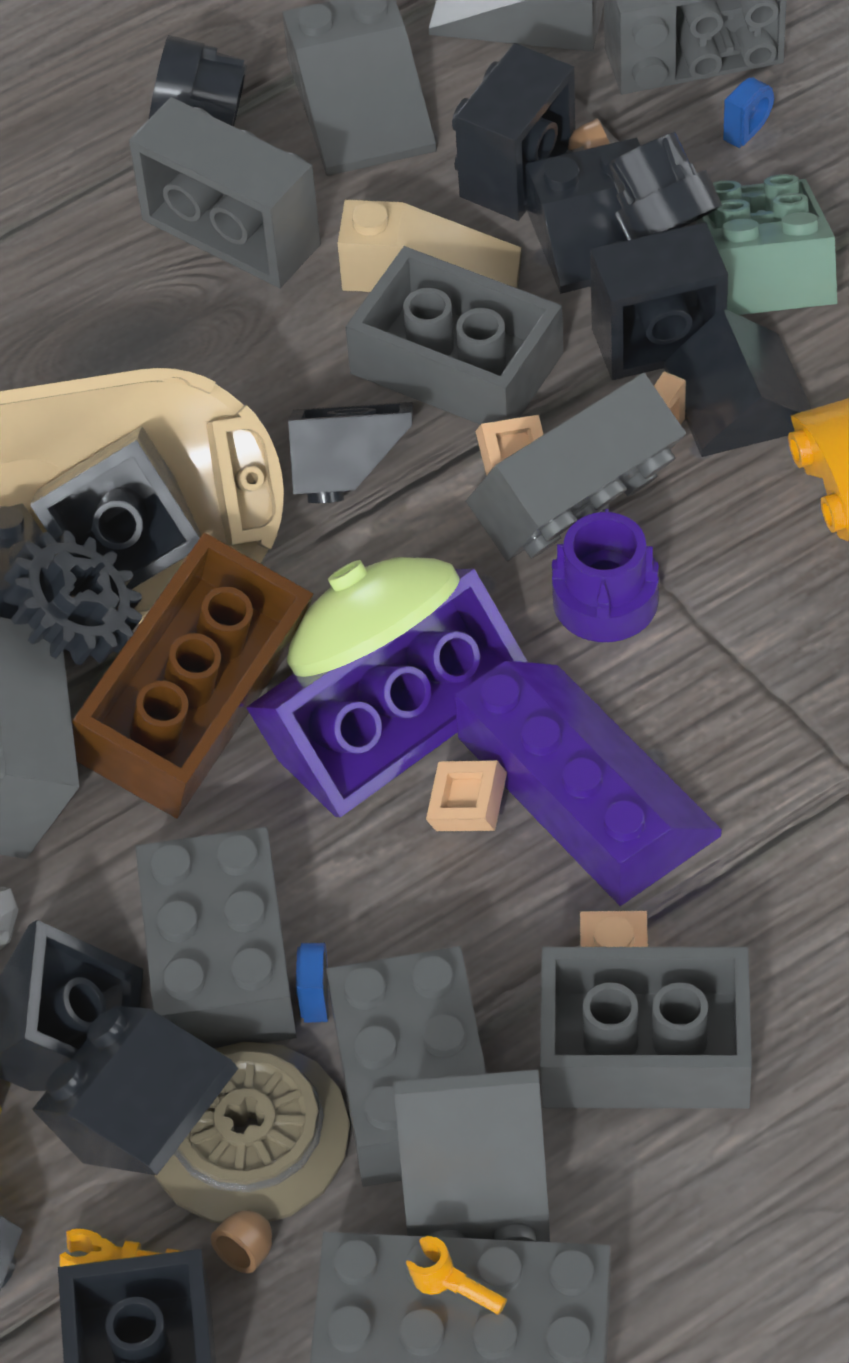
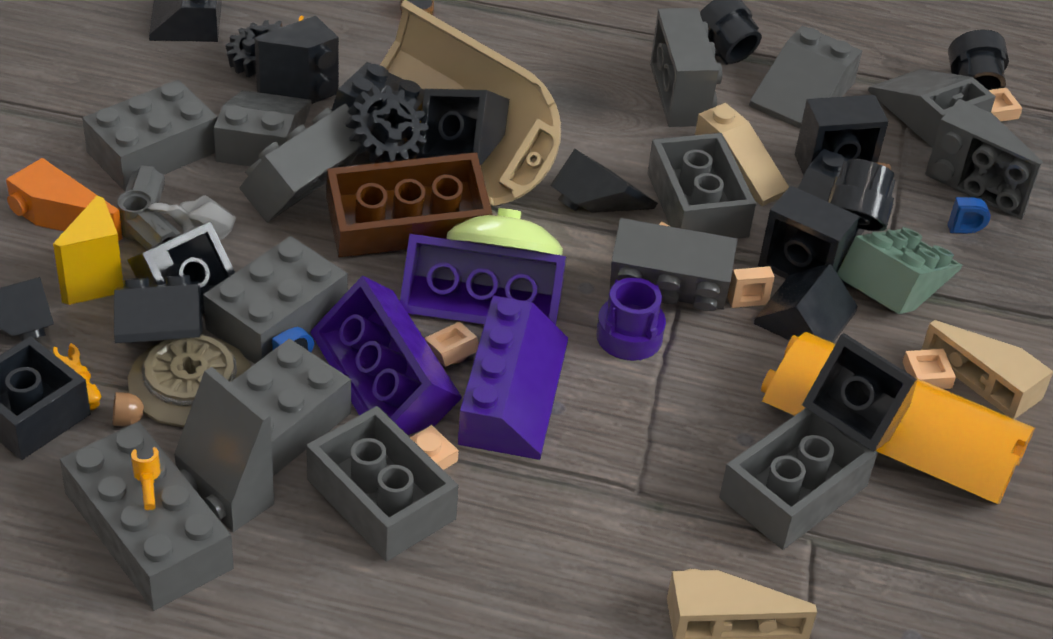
camera: 40 degrees right, 10 degrees down
none -> dark purple slope [310,275,462,435]

